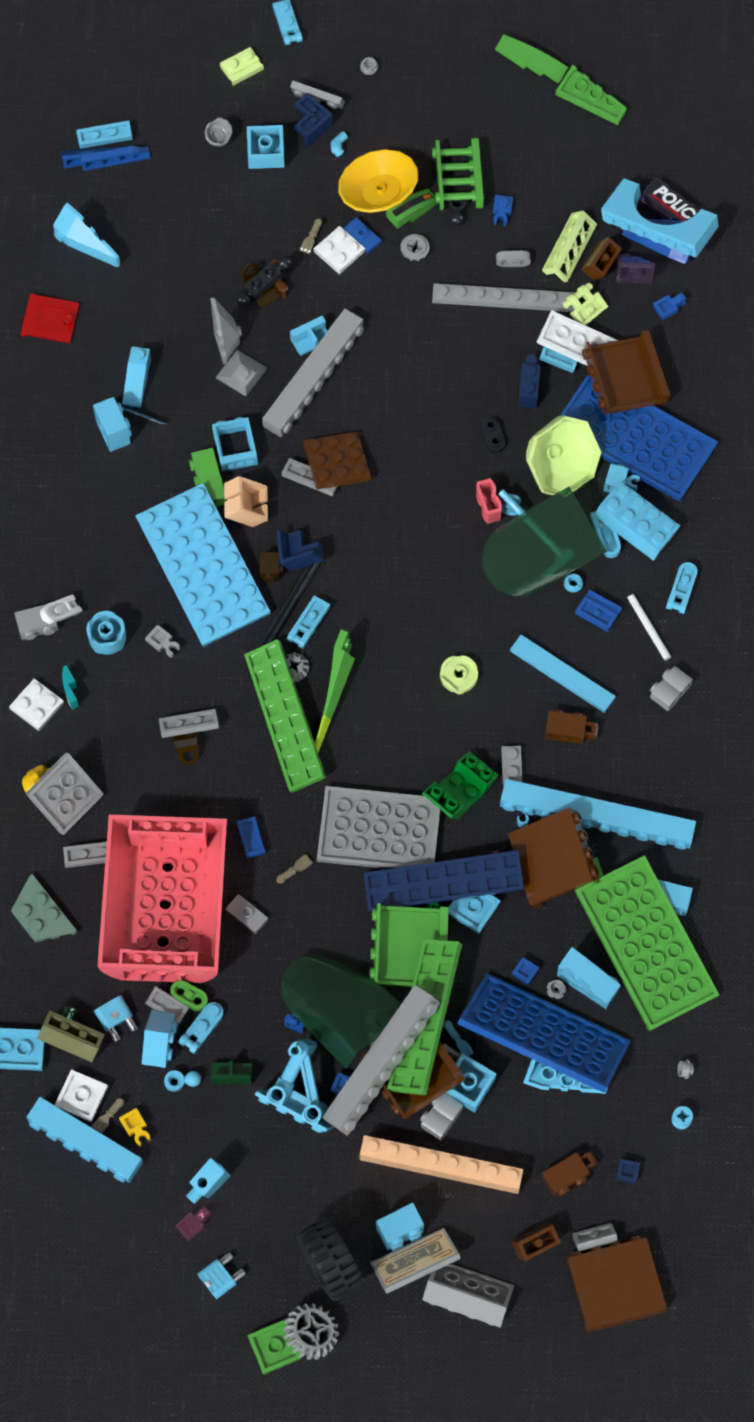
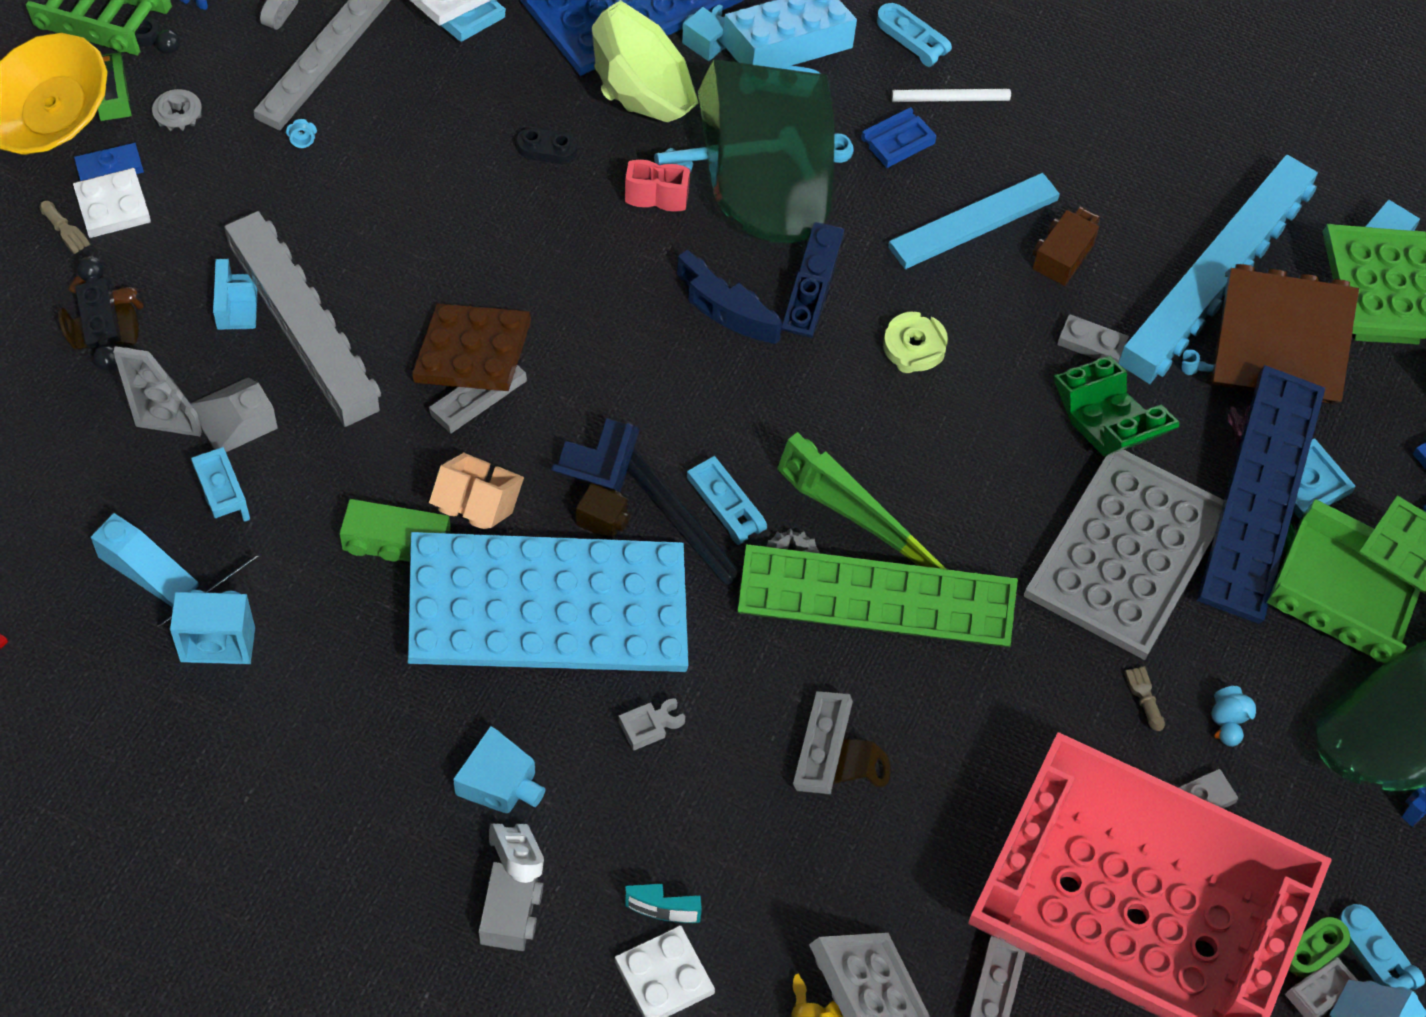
camera: 70 degrees left, 10 degrees down
medium azure brick [86,611,126,655] -> none
medium azure window [212,417,258,472] -> none
blue plate [236,816,266,859] -> none
dark blue brick [518,355,540,408] -> none
light grey brick [650,666,693,711] -> none
none -> medium azure panel [191,447,250,522]
none -> medium azure plate [286,119,317,148]
none -> medium azure torso [453,726,545,813]
none -> dark blue slope [677,250,782,344]
none -> dark blue slope [782,221,845,338]
none -> medium azure animal [1211,686,1256,747]

